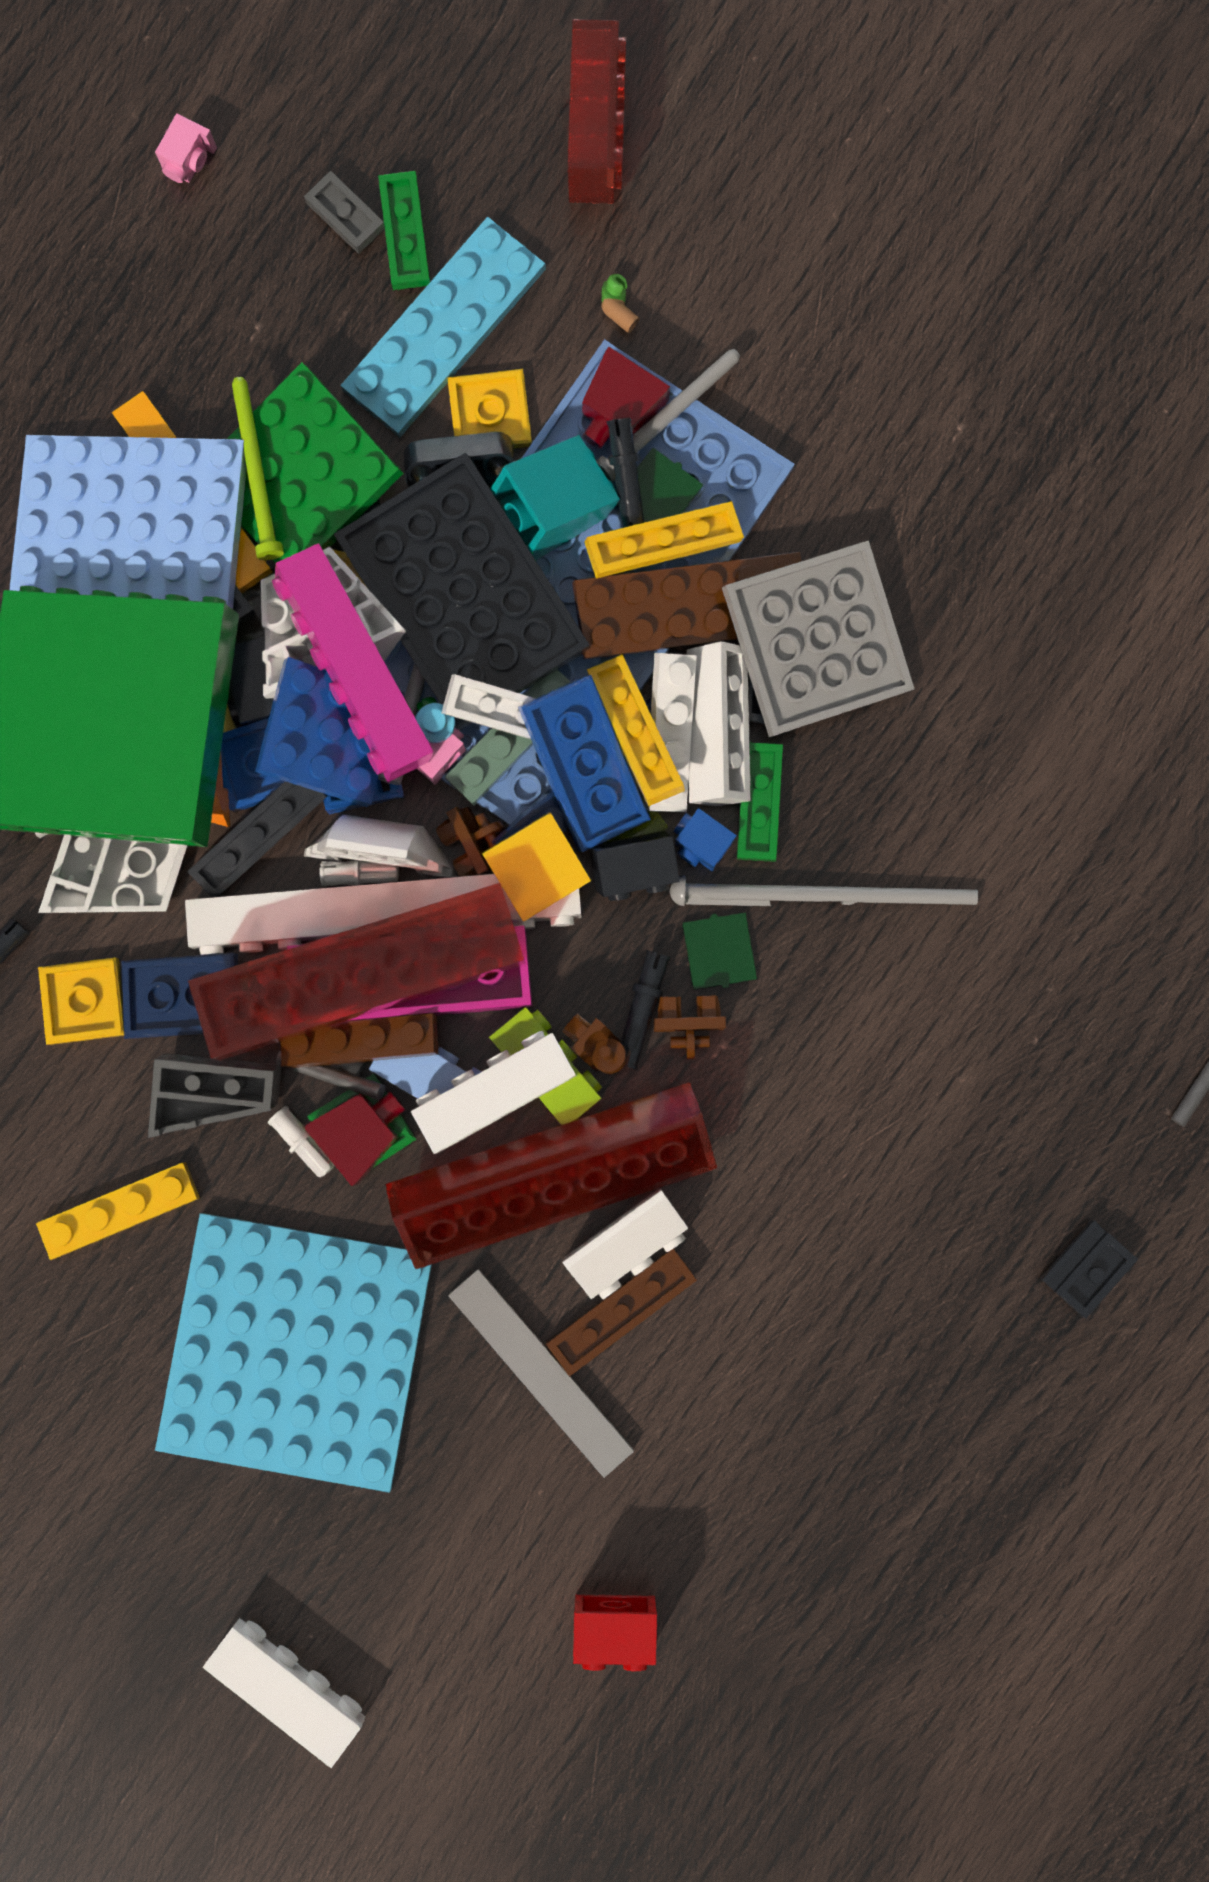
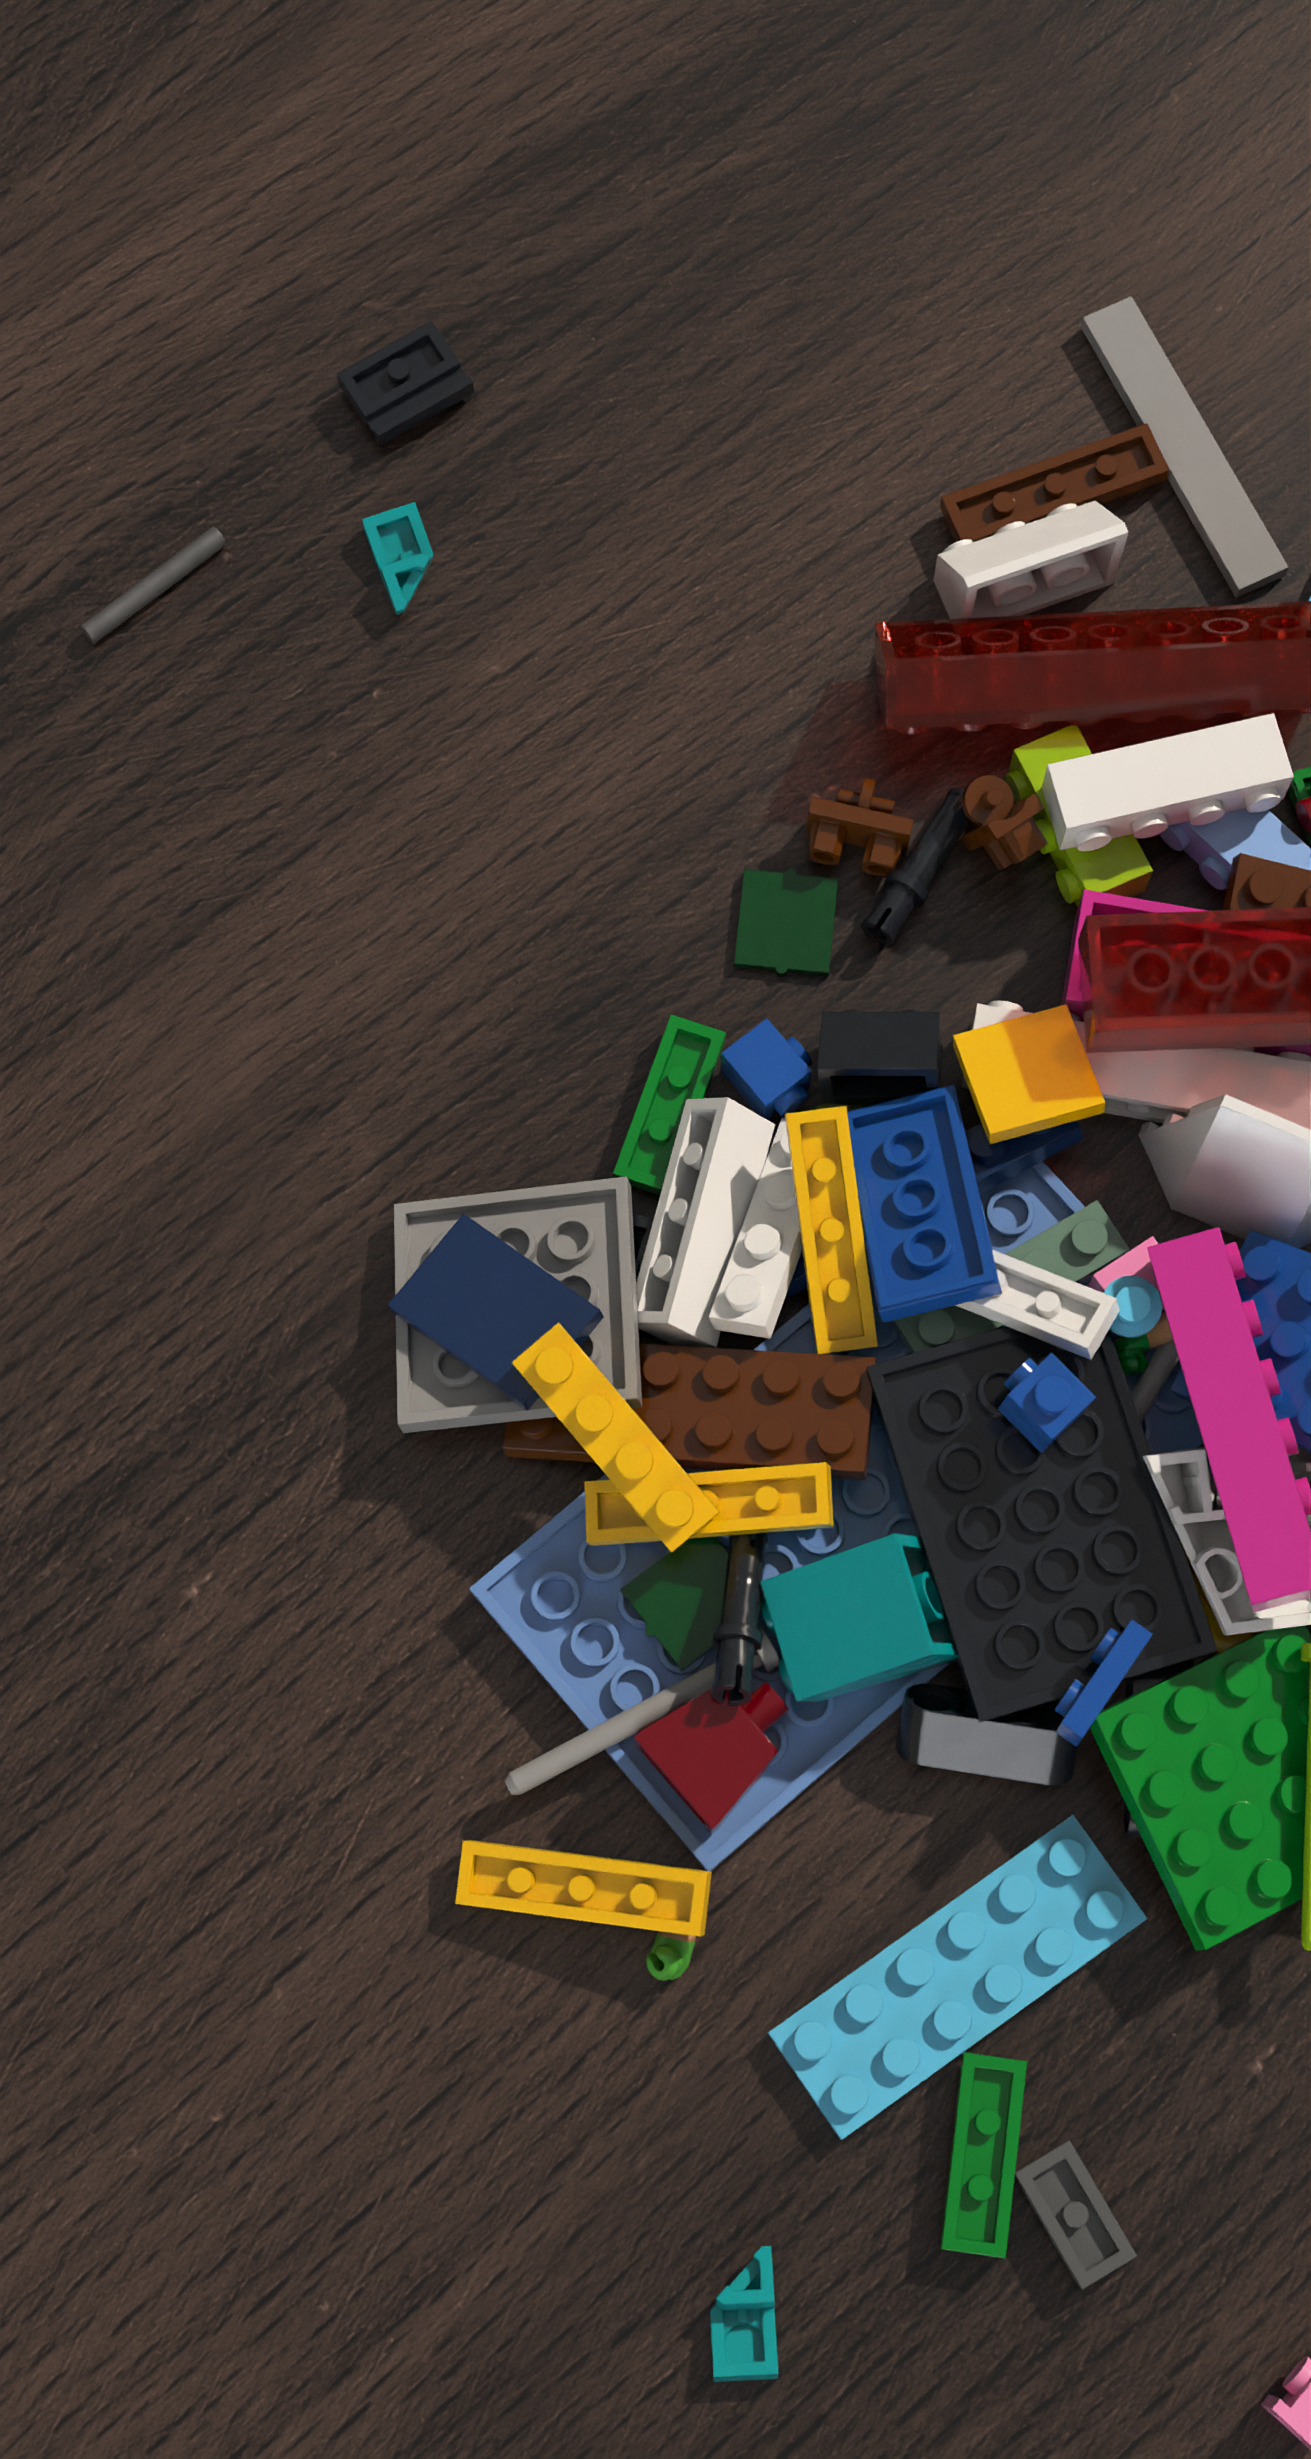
camera: 165 degrees left, 10 degrees down
reddish brown hips [436,807,505,877] -> none
yellow tile [448,369,532,449] -> none
clear red brick [568,19,626,204] -> none
red brick [573,1594,657,1671] -> none
light grey bar [670,876,978,906] -> none
none -> teal slope [362,502,434,615]
none -> dark blue tile [387,1213,604,1411]
none -> yellow plate [455,1840,712,1937]
none -> yellow plate [511,1322,720,1553]
none -> teal slope [710,2246,778,2382]
none -> blue brick [998,1353,1096,1453]
none -> blue plate [1055,1619,1153,1747]

